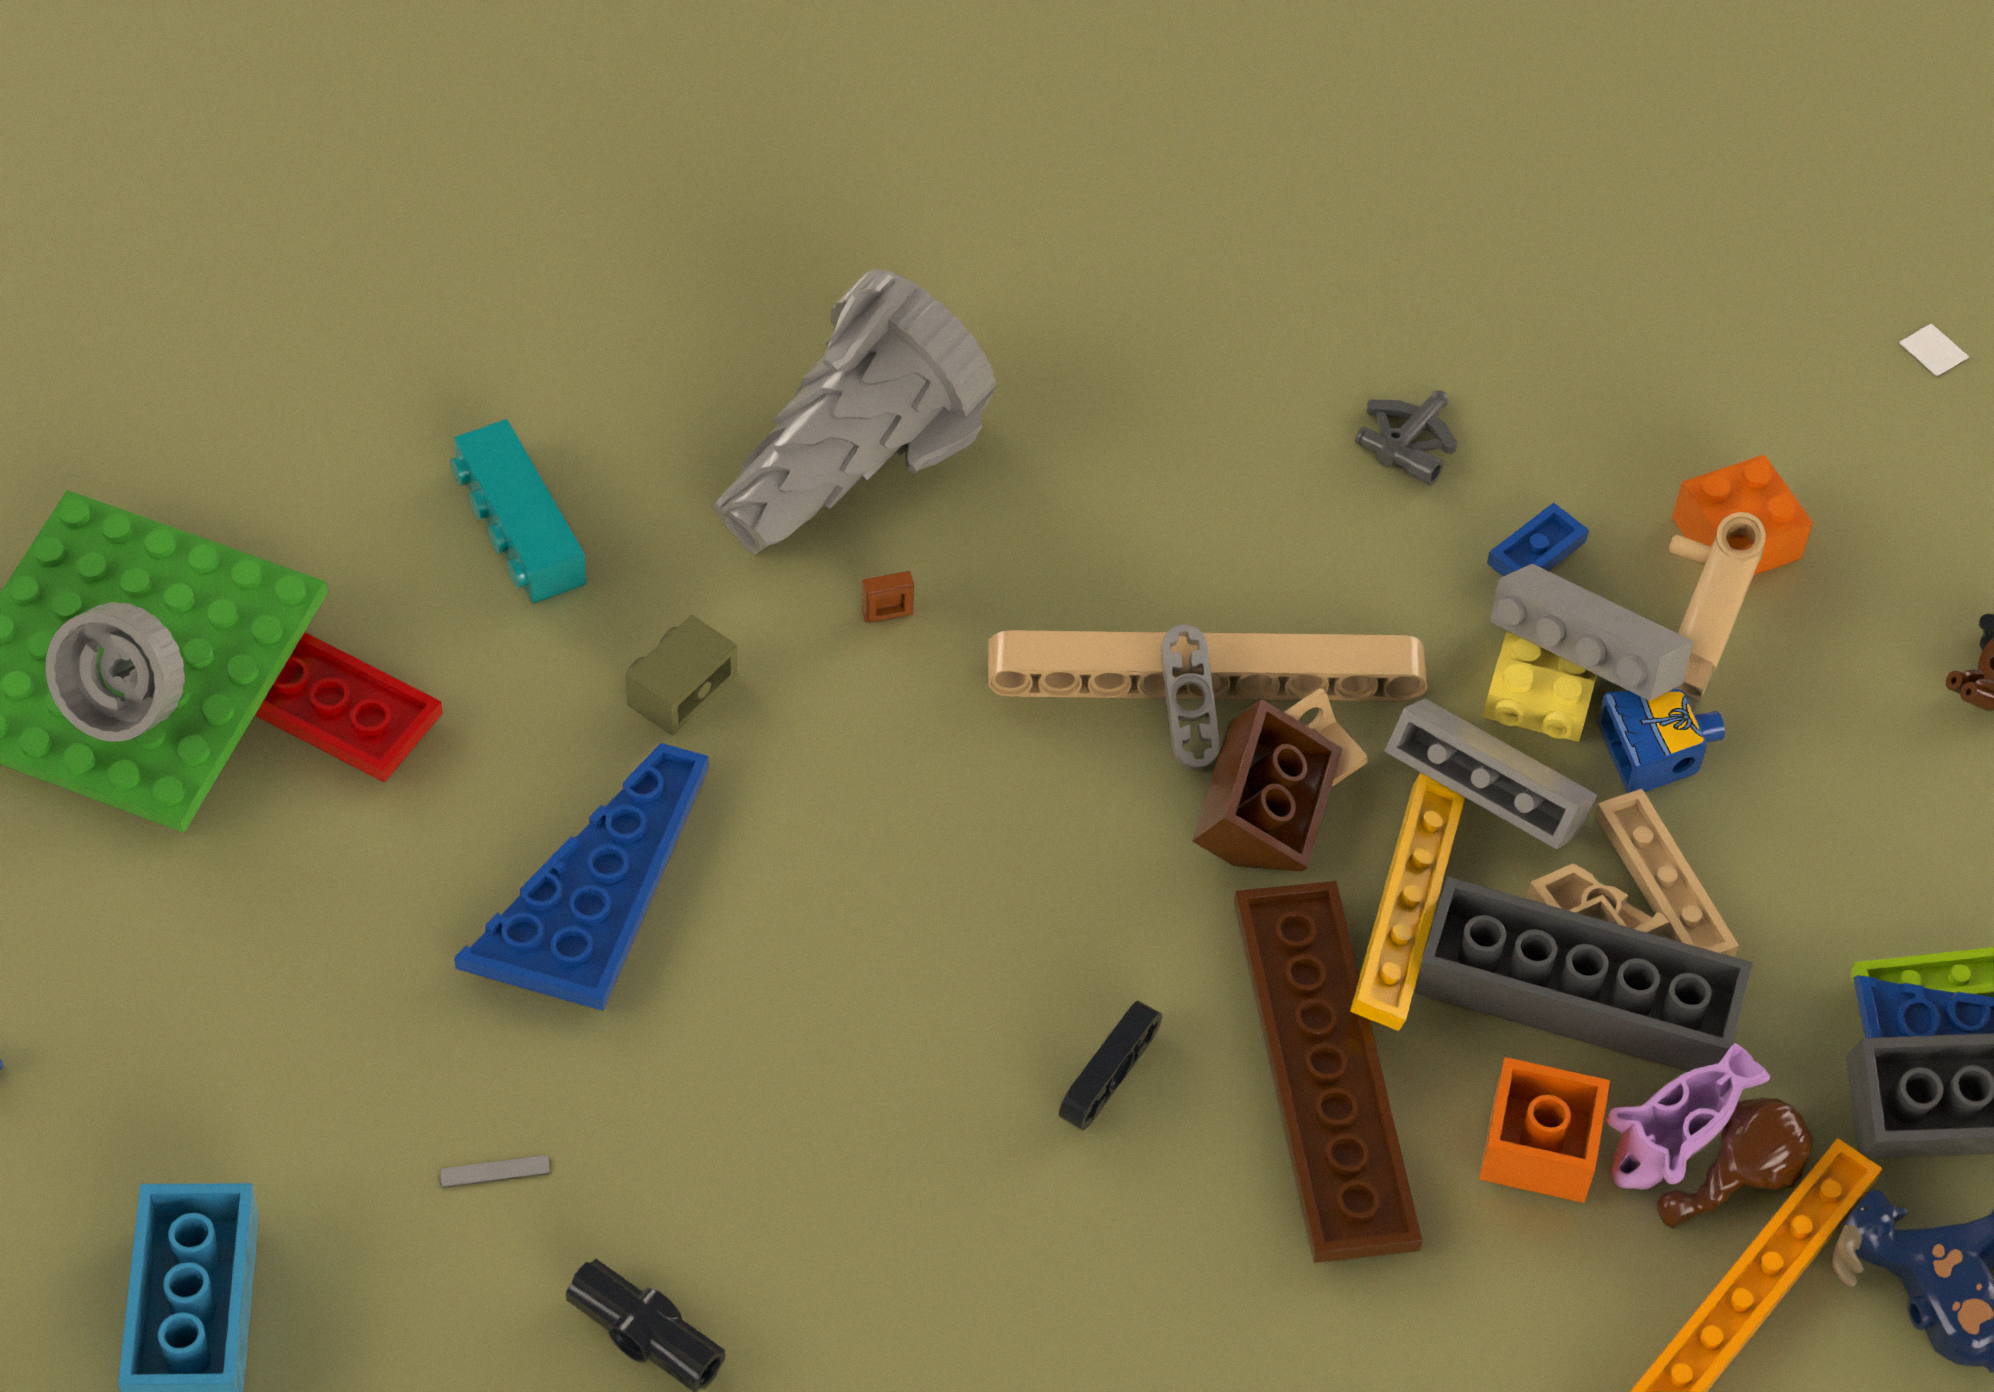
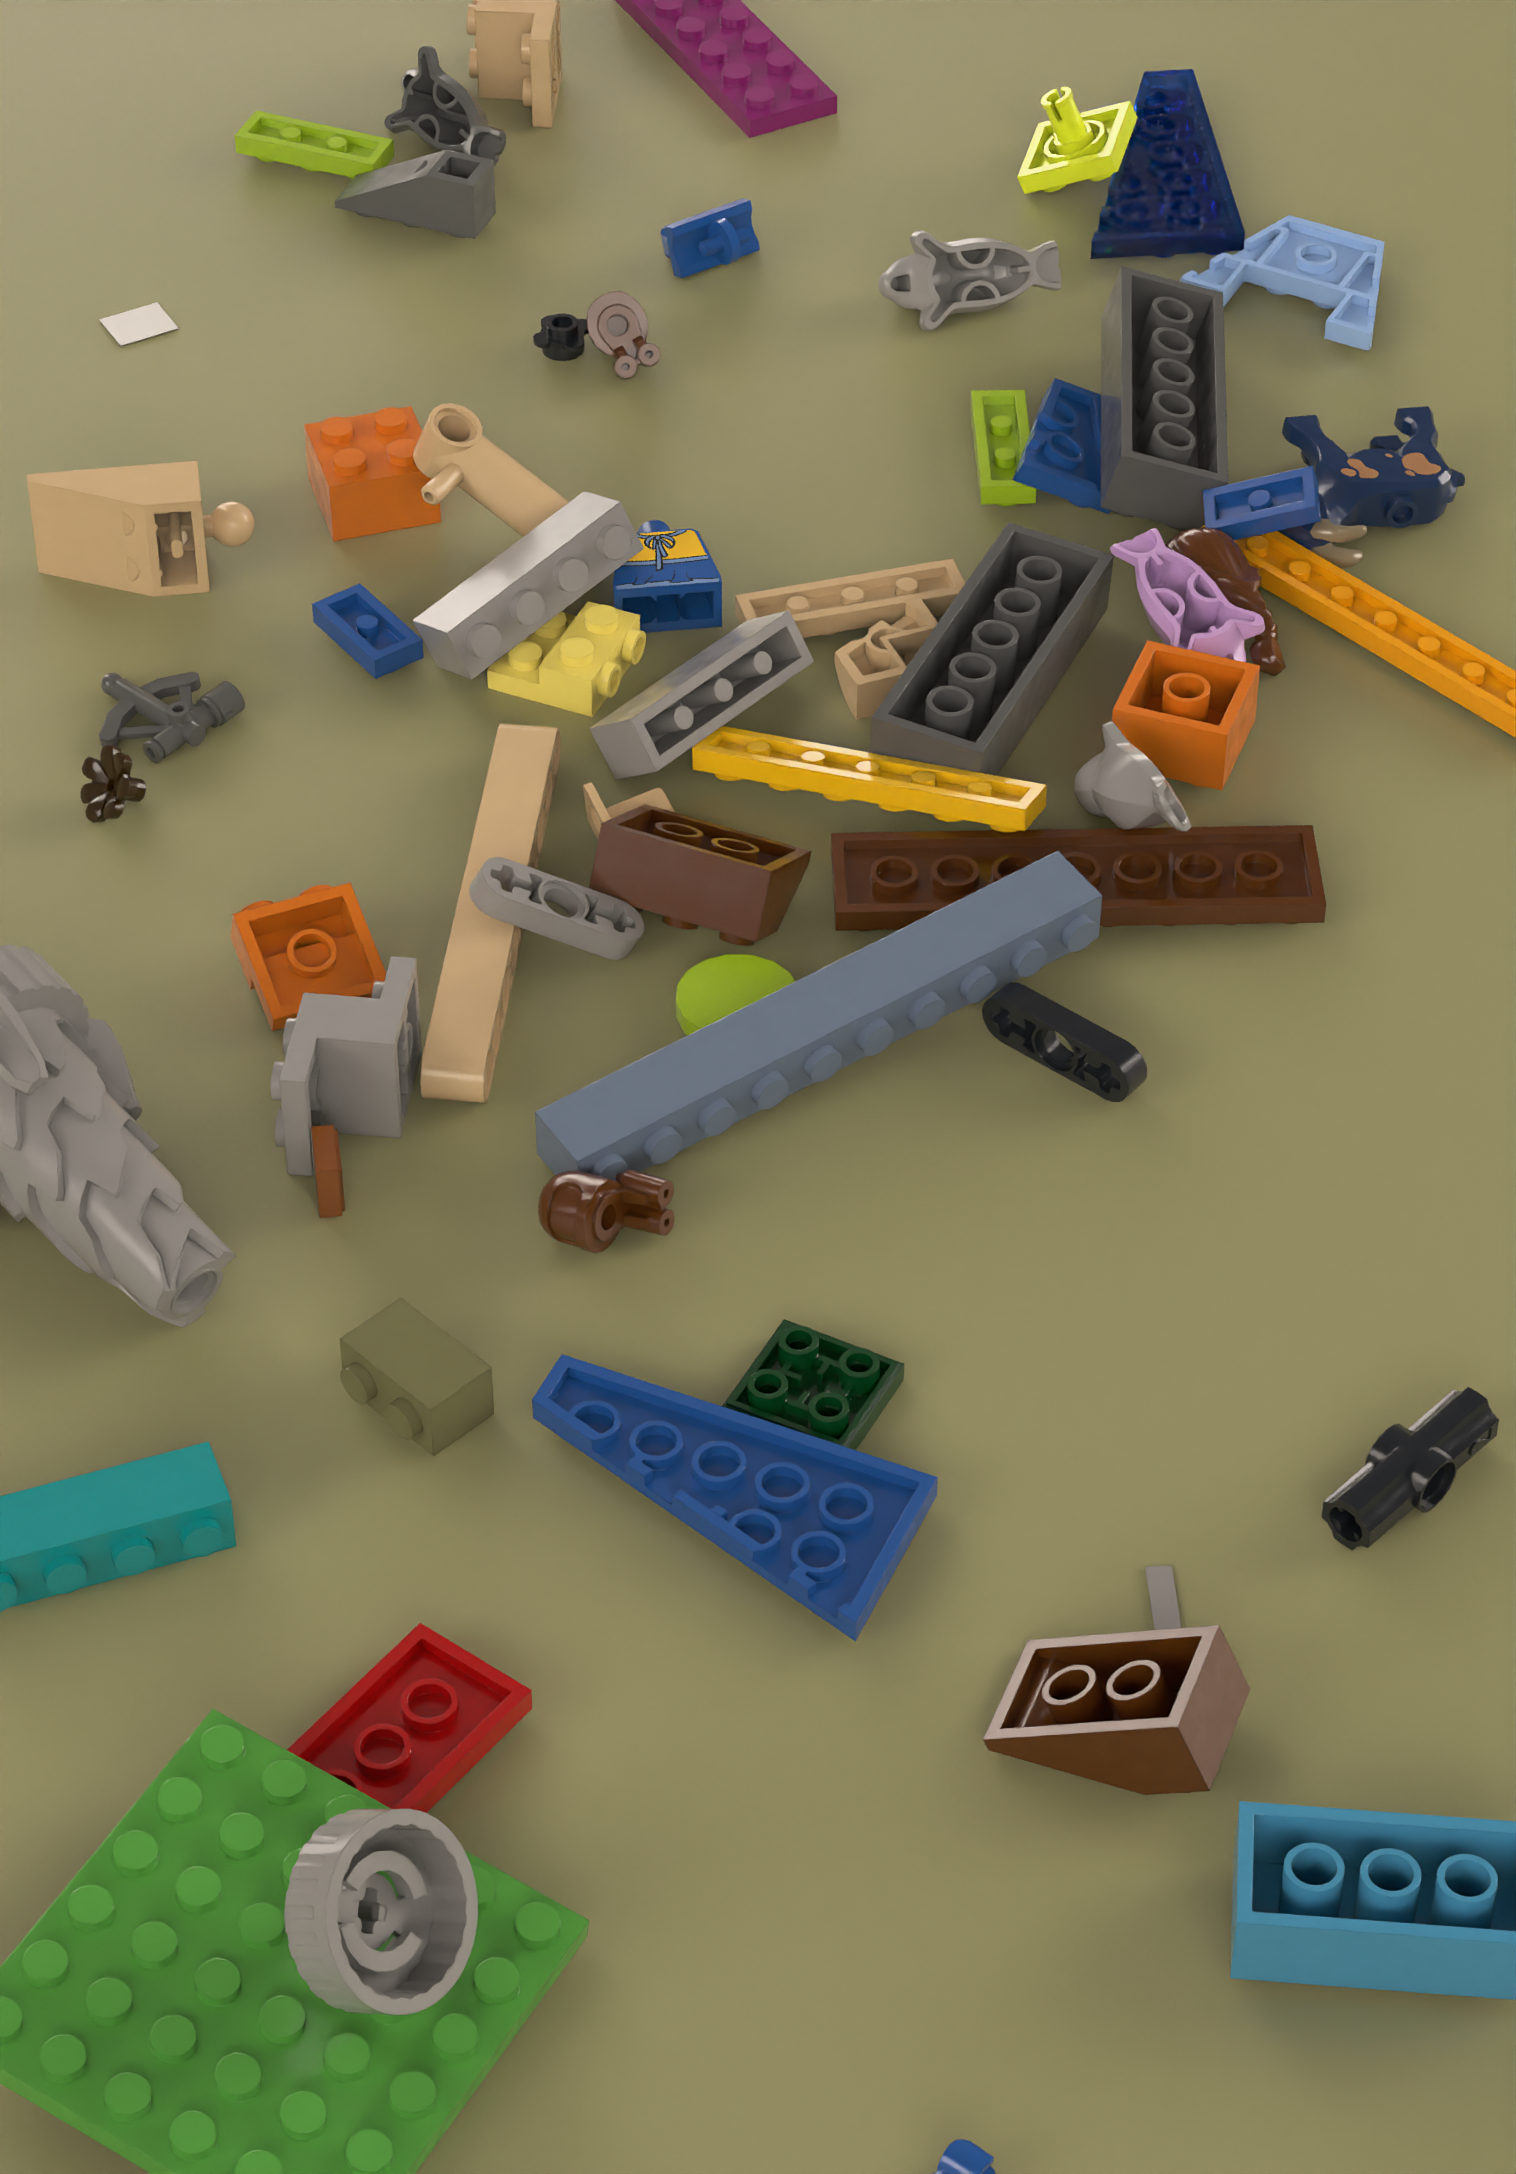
camera: 80 degrees left, 10 degrees down
none -> tan slope [27,461,255,597]
none -> dark brown plant [81,744,146,822]
none -> orange plate [230,882,386,1031]
none -> light grey bracket [271,956,422,1176]
none -> sand blue brick [535,851,1102,1181]
none -> reddish brown piece [538,1169,674,1253]
none -> lime tile [676,954,795,1035]
none -> dark green tile [722,1319,904,1450]
none -> reddish brown slope [983,1625,1250,1795]
none -> light grey animal [1074,721,1191,832]
none -> blue plate [1203,466,1321,540]

